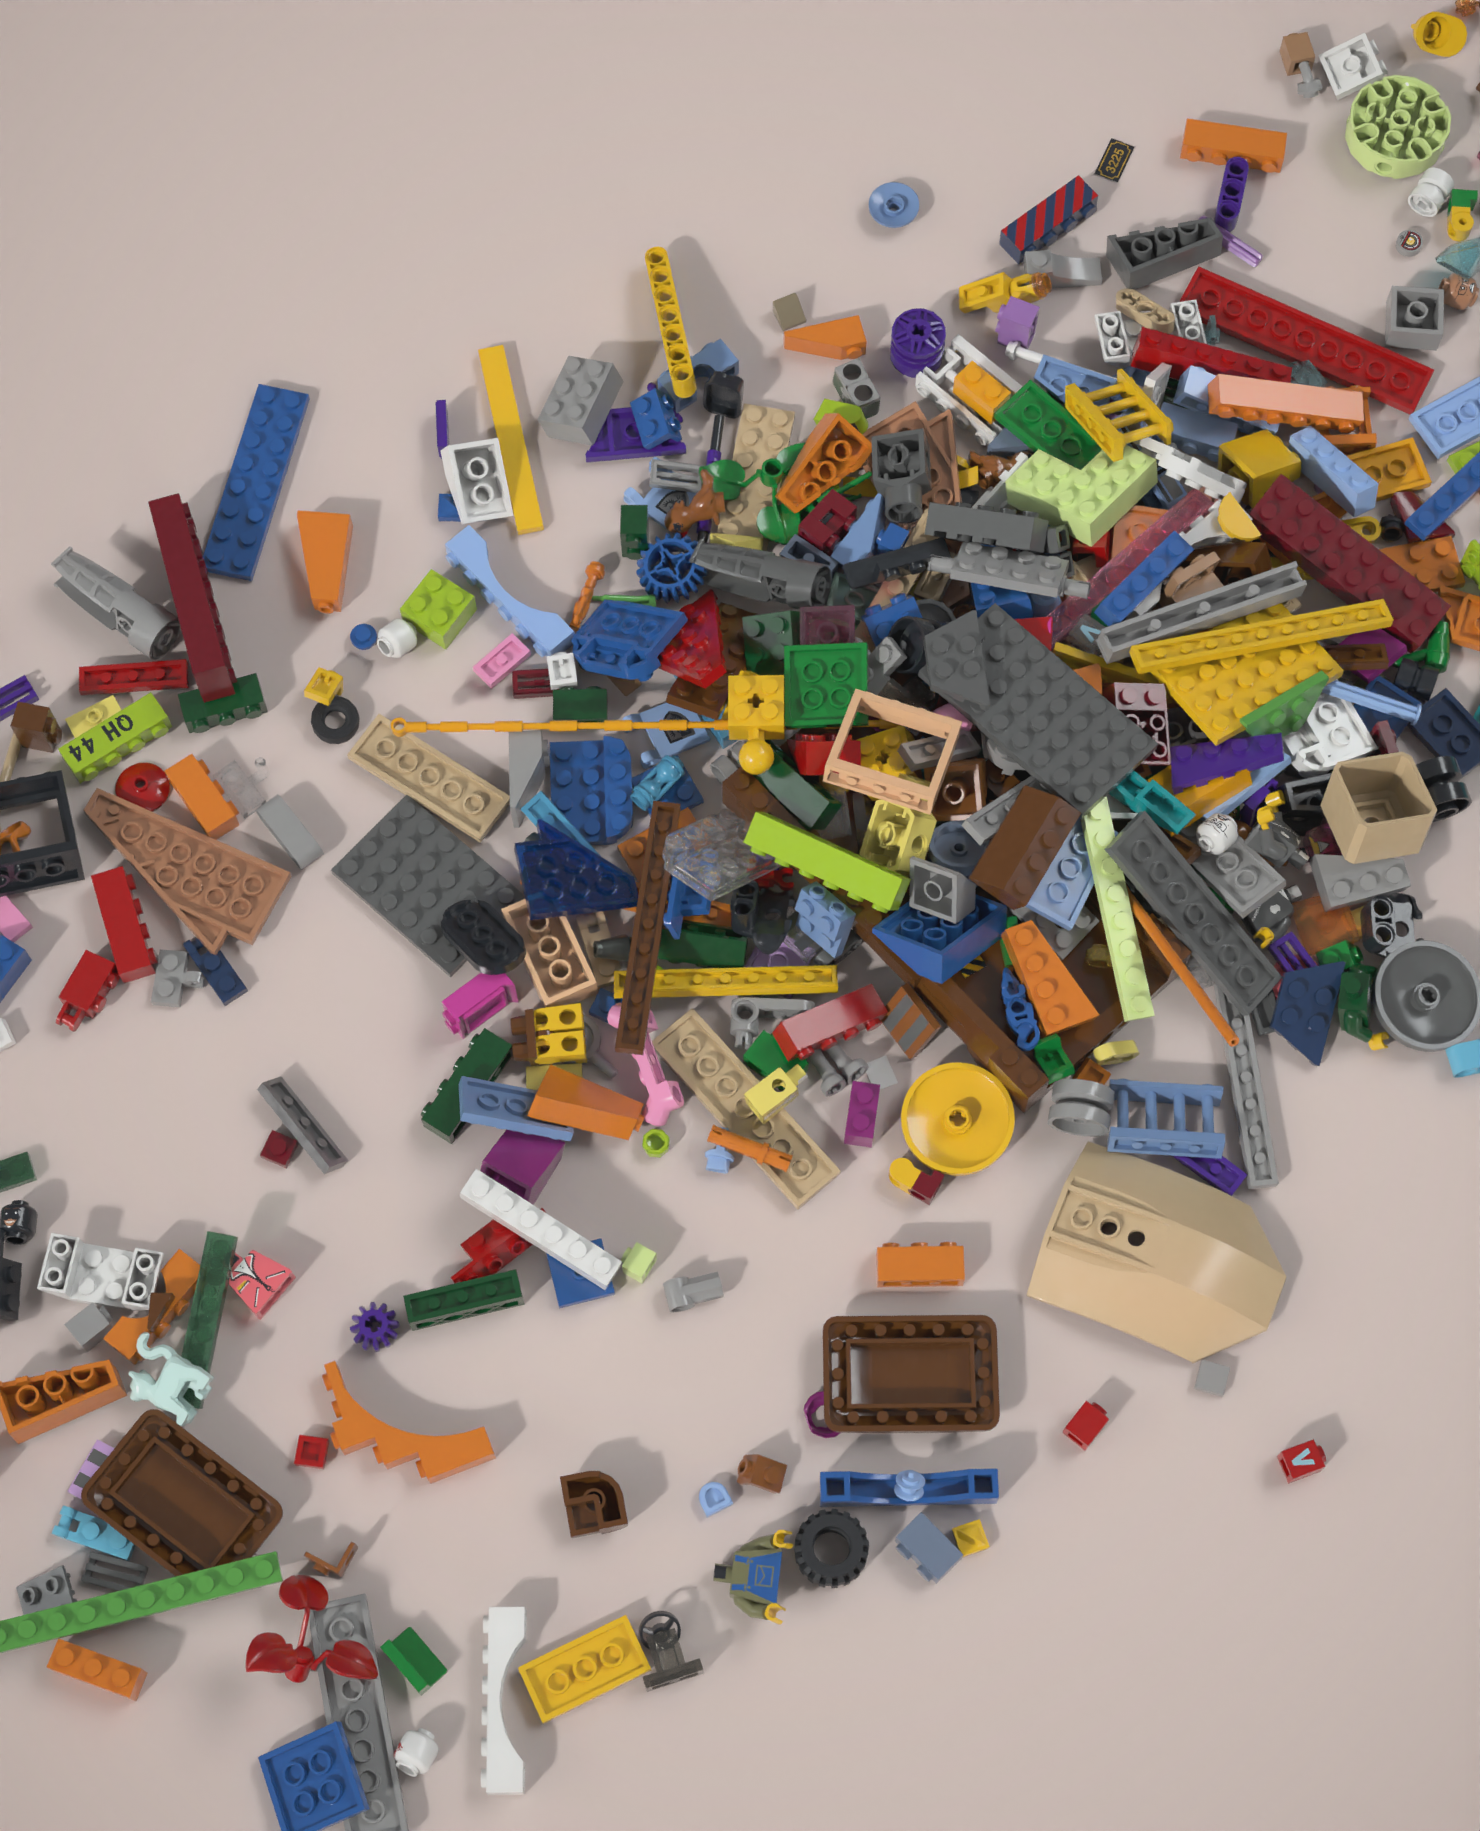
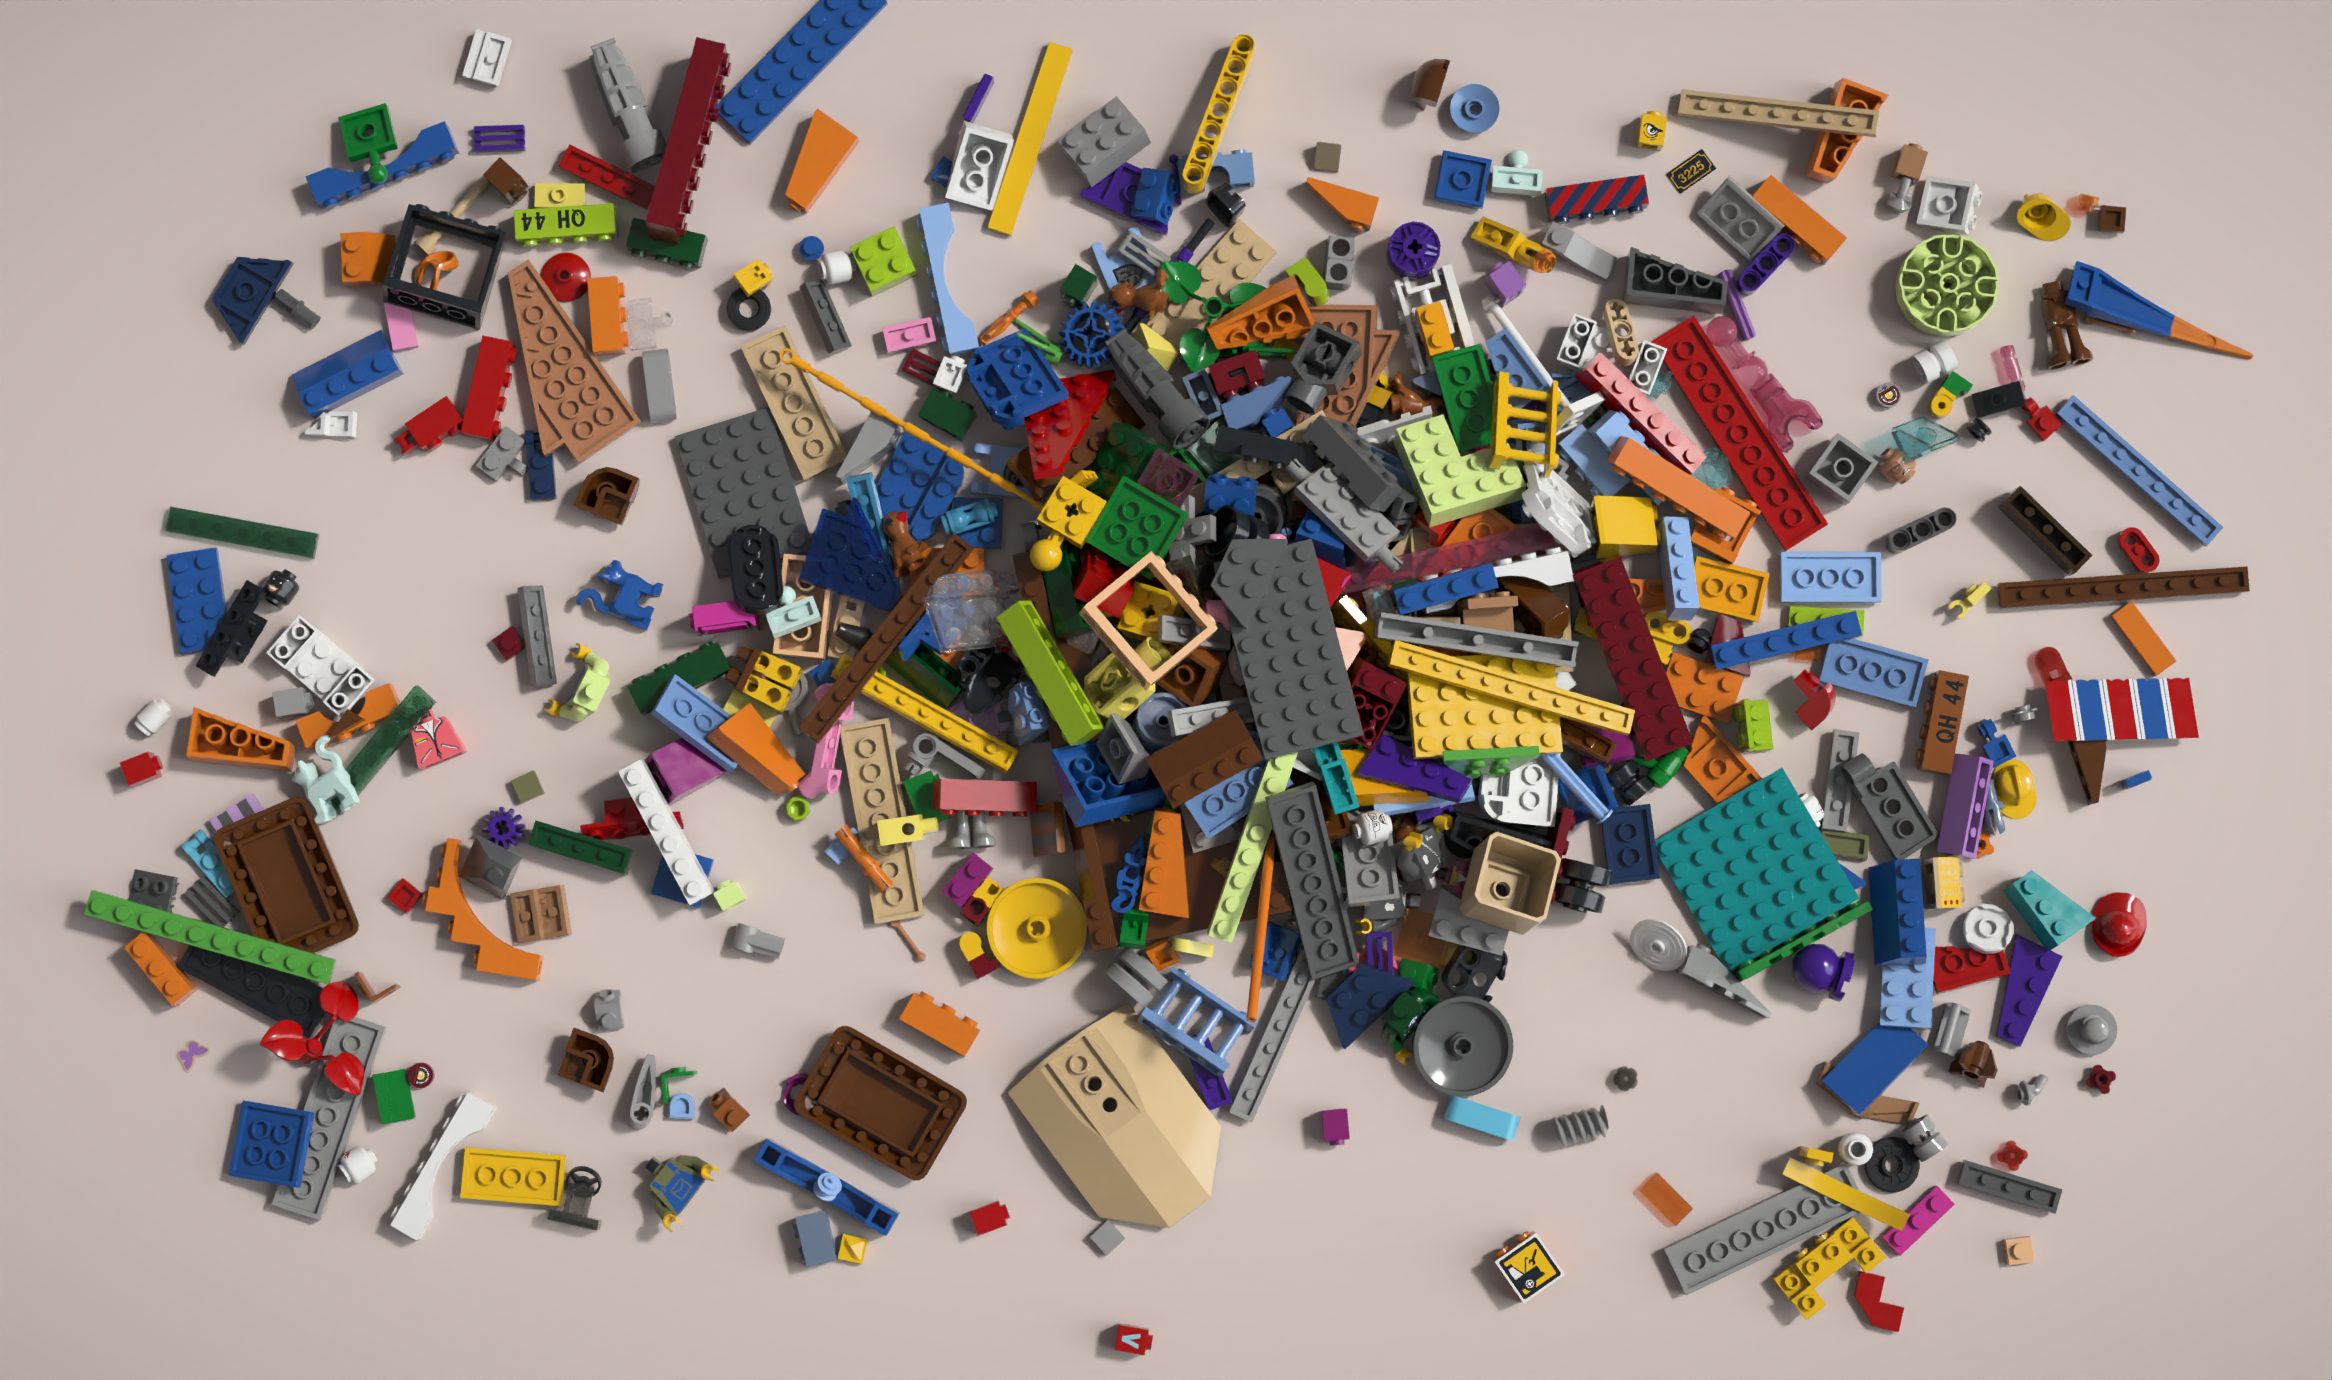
camera: 25 degrees right, 15 degrees up
black tyre [794,1509,869,1589] -> none
white sticker [866,1056,898,1090] -> none
yellow tile [1217,492,1261,542] -> none
none -> black plate [177,945,326,1039]
none -> medium lavender sticker [178,1040,210,1072]
none -> tile [408,1063,435,1088]
none -> dark grey slope [459,835,522,899]
none -> medium nougat slope [510,885,572,943]
none -> olive tile [511,770,545,804]
none -> yellowish green torso [544,643,610,722]
none -> reddish brown brick [573,467,640,526]
none -> blue animal [576,560,664,630]
none -> light grey bracket [594,989,624,1031]
none -> light grey piece [628,1054,656,1129]
none -> green bracket [661,1067,698,1103]
none -> light aqua plate [766,586,822,639]
none -> dark grey plate [799,279,852,354]
none -> dark orange animal [882,511,928,579]
none -> nougat hinge [891,920,926,962]
none -> leg [960,876,1004,928]
none -> blue bracket [1250,921,1301,982]
none -> magenta brick [1321,1108,1350,1146]
none -> reddish brown brick [1408,59,1450,110]
none -> blue plate [1433,150,1492,209]
none -> light aqua plate [1491,150,1543,196]
none -> yellow brick [1636,111,1667,151]
none -> tan plate [1678,89,1880,137]
none -> light grey tile [1696,176,1785,263]
none -> clear pink piece [1706,316,1823,453]
none -> orange wedge [1804,78,1889,184]

